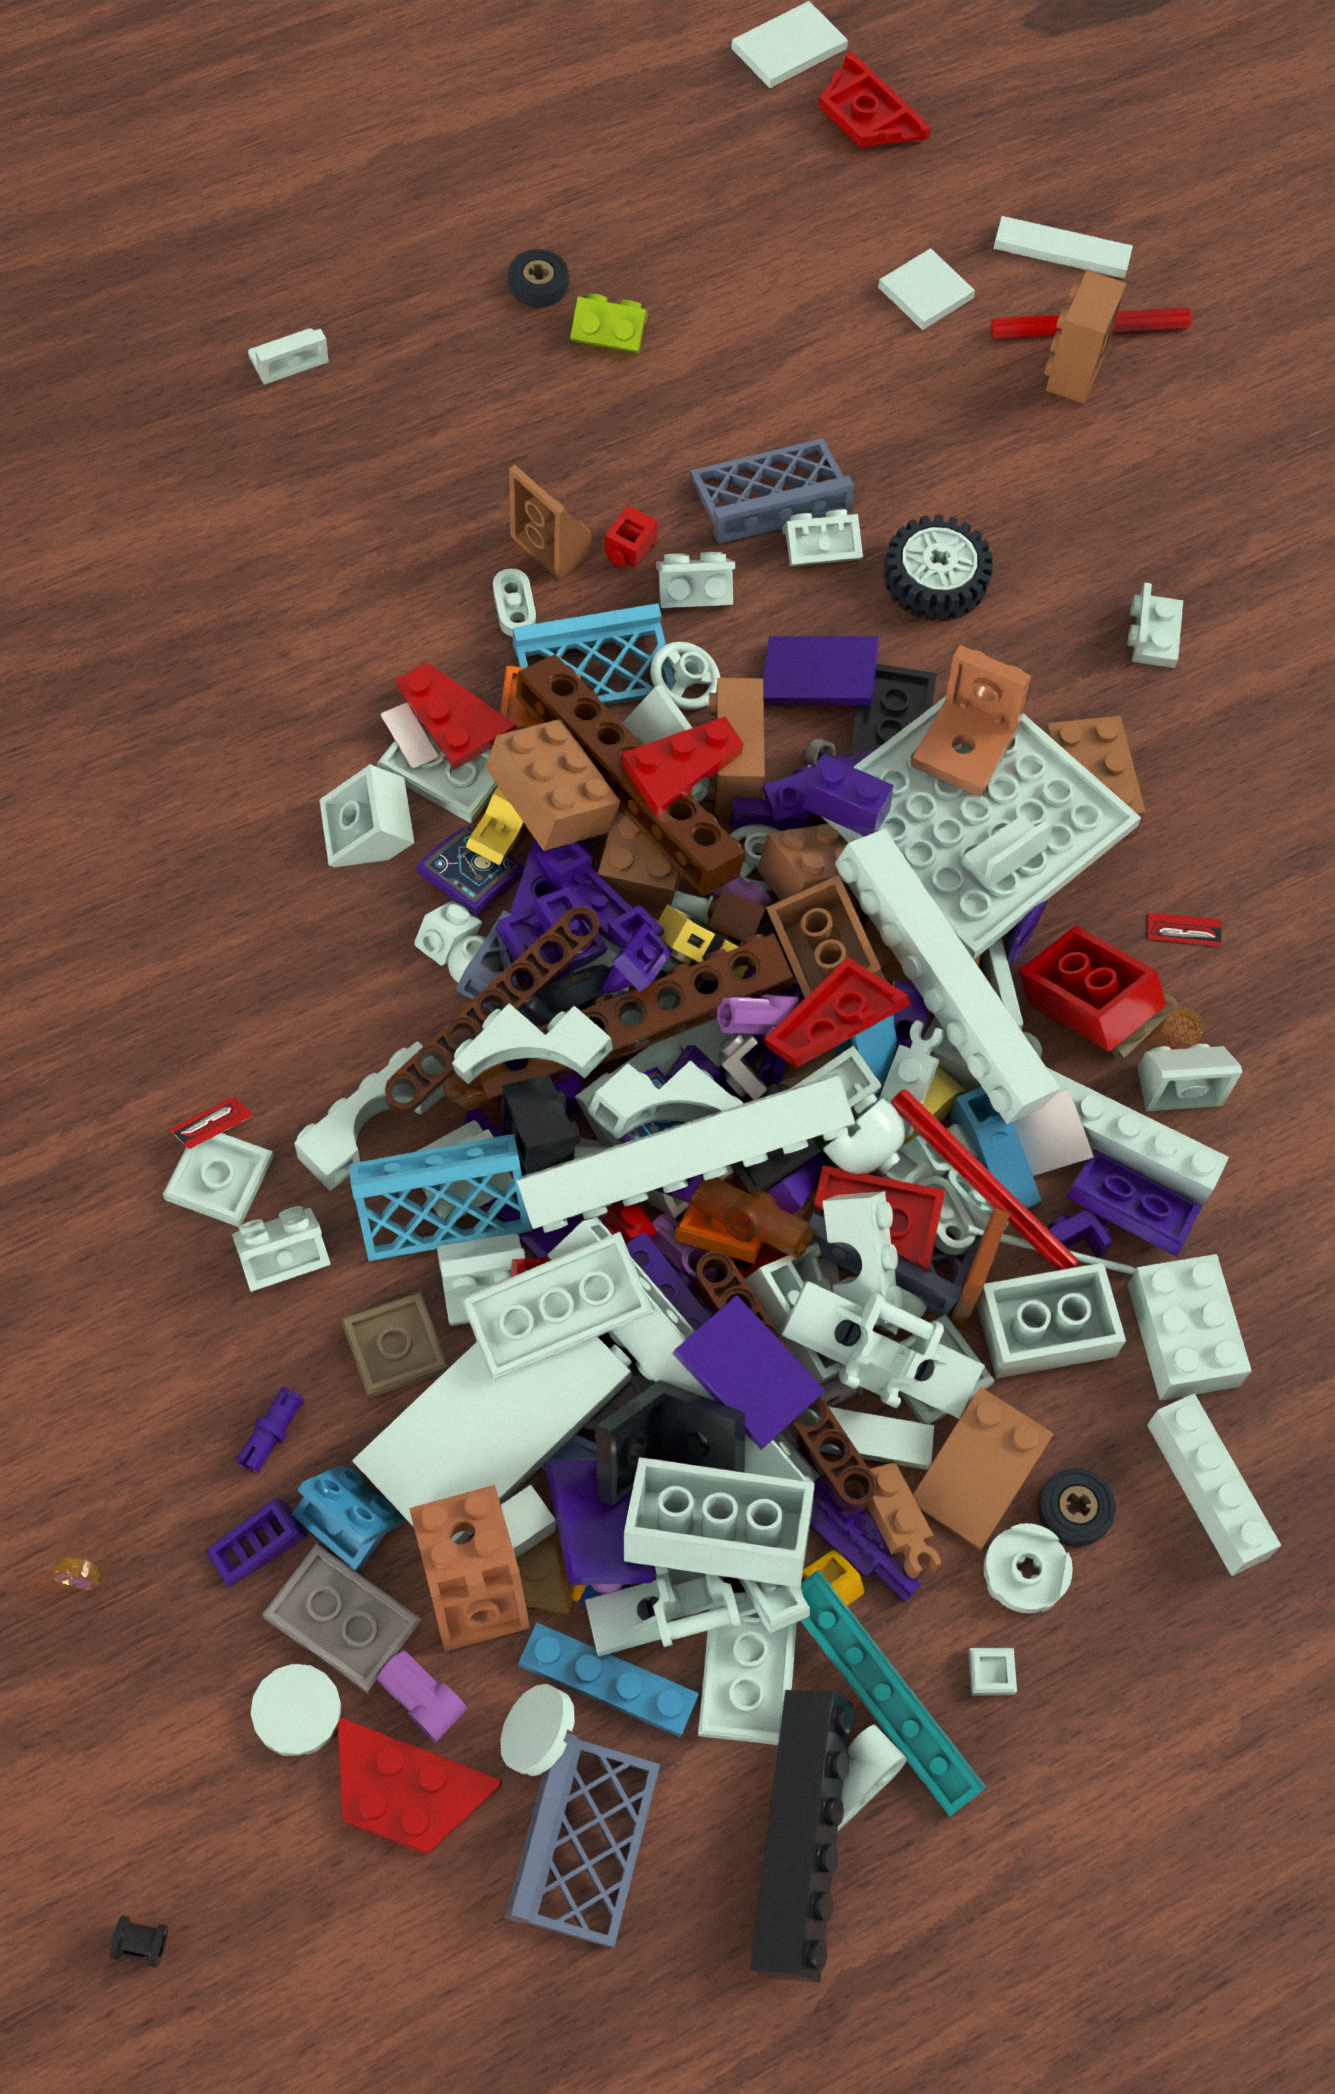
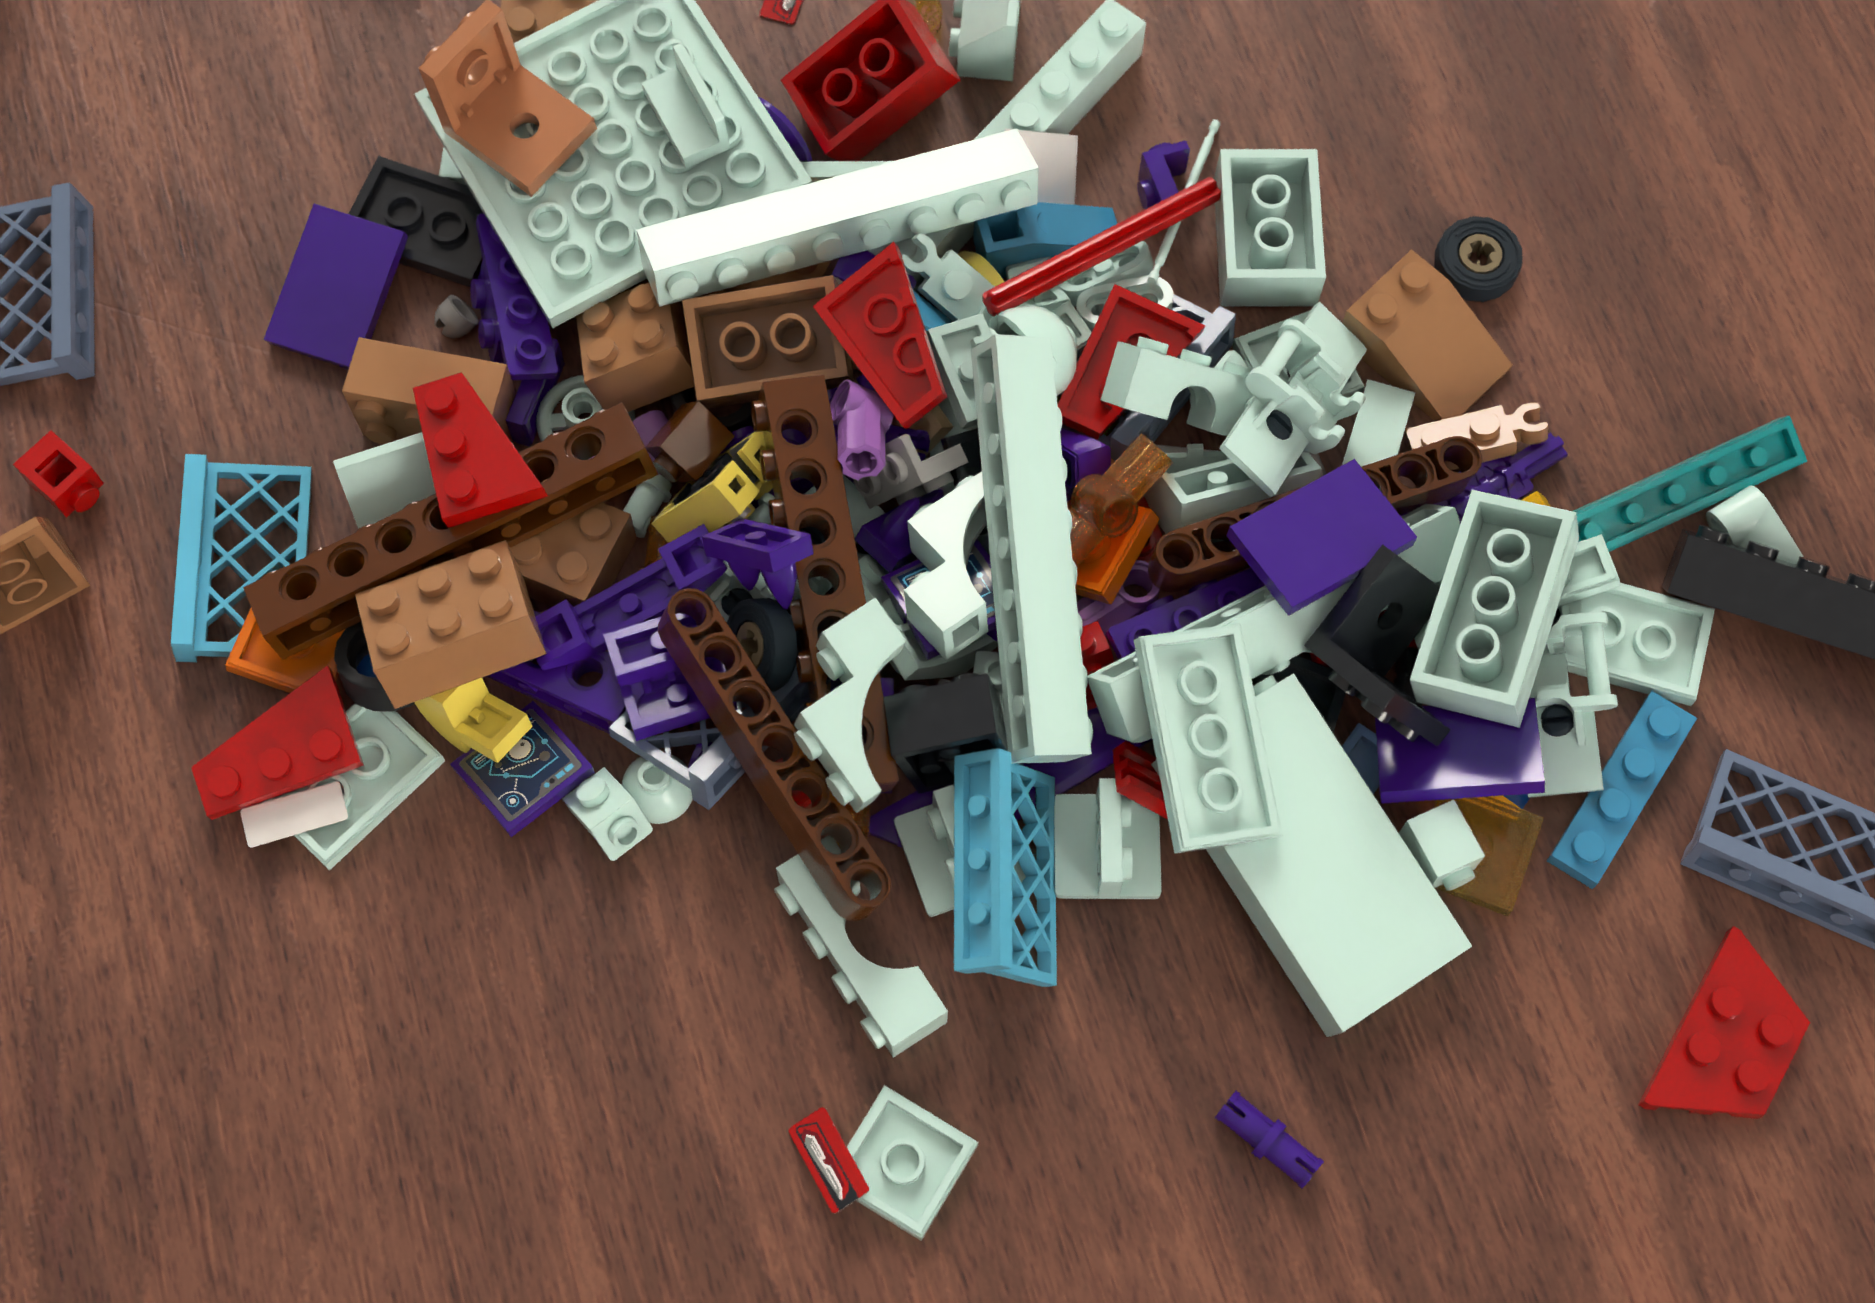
camera: 75 degrees left, 5 degrees up
dark purple slope [206,1498,307,1587] -> none
light aqua bracket [232,1206,331,1292] -> none
light aqua tile [251,1664,341,1757] -> none
light grey tile [262,1543,422,1695] -> none
dark azure bracket [292,1465,404,1571] -> none
light aqua slope [319,765,414,867] -> none
dark tan tile [341,1292,448,1399] -> none
medium lavender piece [377,1650,468,1743] -> none
nougat bracket [409,1485,530,1652] -> none
light aqua plate [493,569,536,637] -> none
light aqua tile [500,1684,575,1776] -> none
light aqua piece [650,642,720,710] -> none
light aqua bracket [656,552,735,608] -> none
light aqua bracket [782,510,863,567] -> none
dark purple brick [803,754,894,836] -> none
wheel [883,515,993,621] -> none
dark orange tile [950,1208,1010,1330] -> none
light aqua tile [968,1648,1017,1696] -> none
light aqua plate [984,1523,1073,1613] -> none
dark purple tile [1066,1149,1202,1257] -> none
light aqua brick [1127,1254,1252,1401] -> none
light aqua brick [1147,1393,1281,1576] -> none

